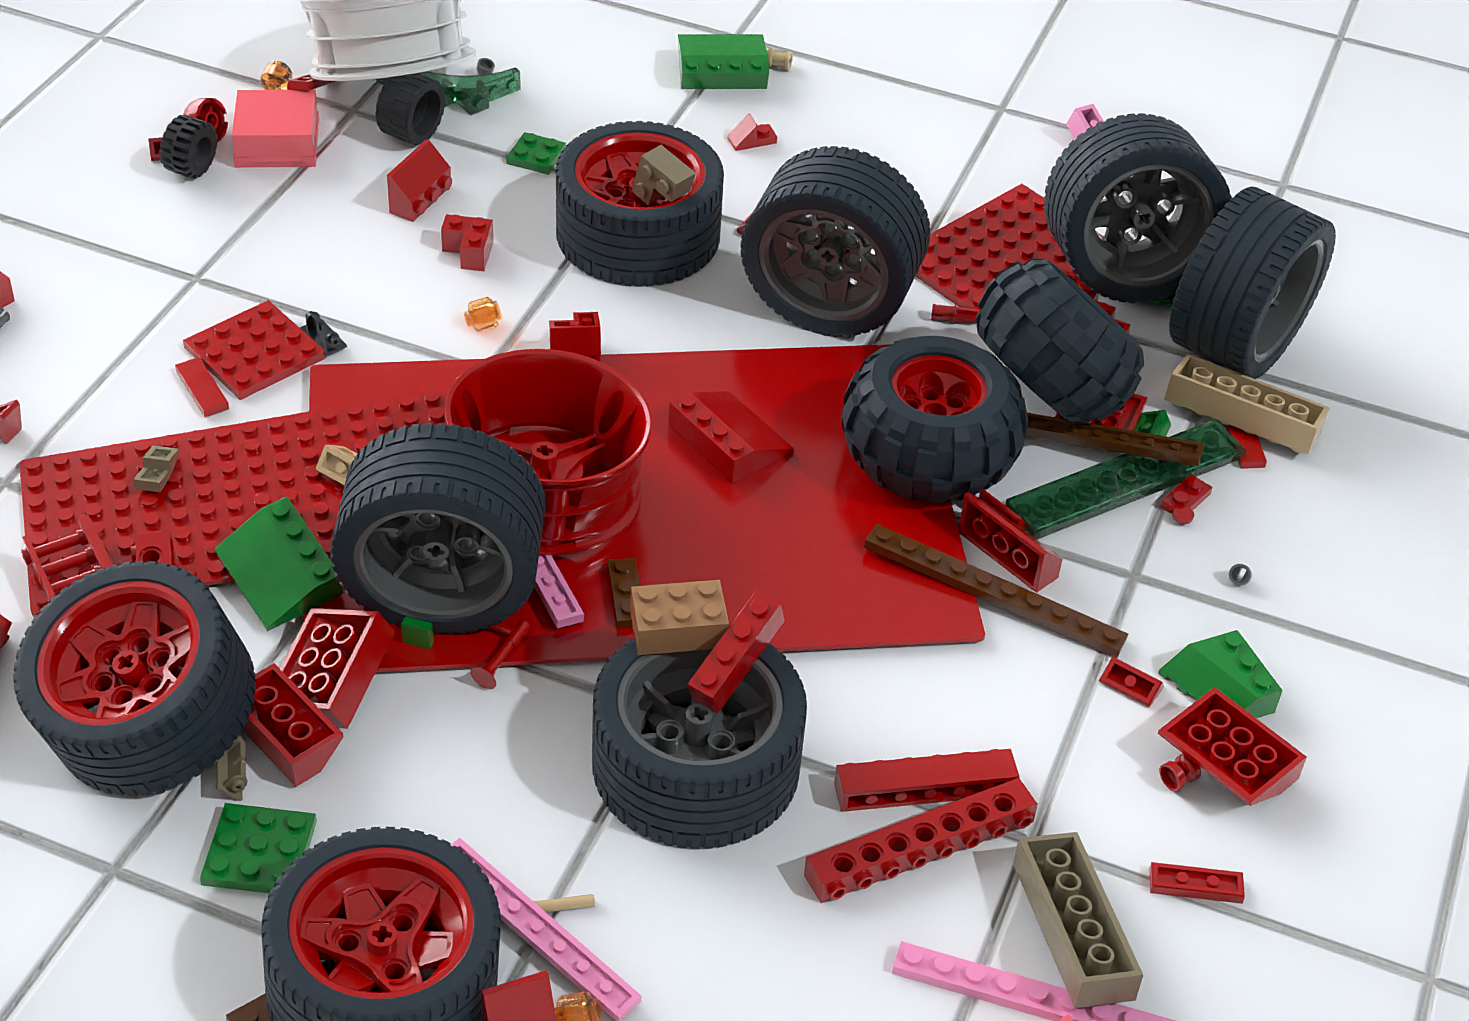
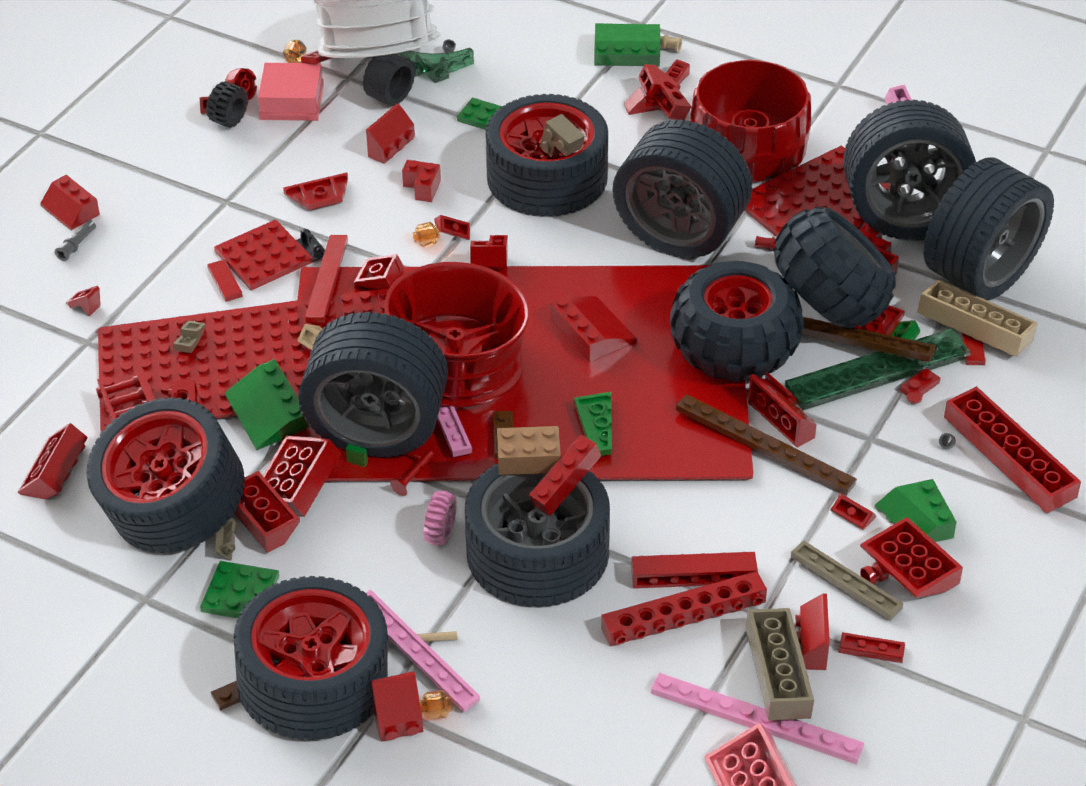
camera: 10 degrees right, 0 degrees up
none -> red wing [283,172,348,210]
none -> tile [305,235,348,323]
none -> red slope [354,254,404,289]
none -> bright pink gear [423,491,457,546]
none -> red slope [434,215,470,240]
none -> green wing [574,392,612,456]
none -> red brick [638,64,692,120]
none -> red slope [666,59,690,85]
none -> red wheel [690,60,811,182]
none -> dark tan plate [791,541,904,621]
none -> red slope [795,593,830,670]
none -> red brick [944,386,1081,514]

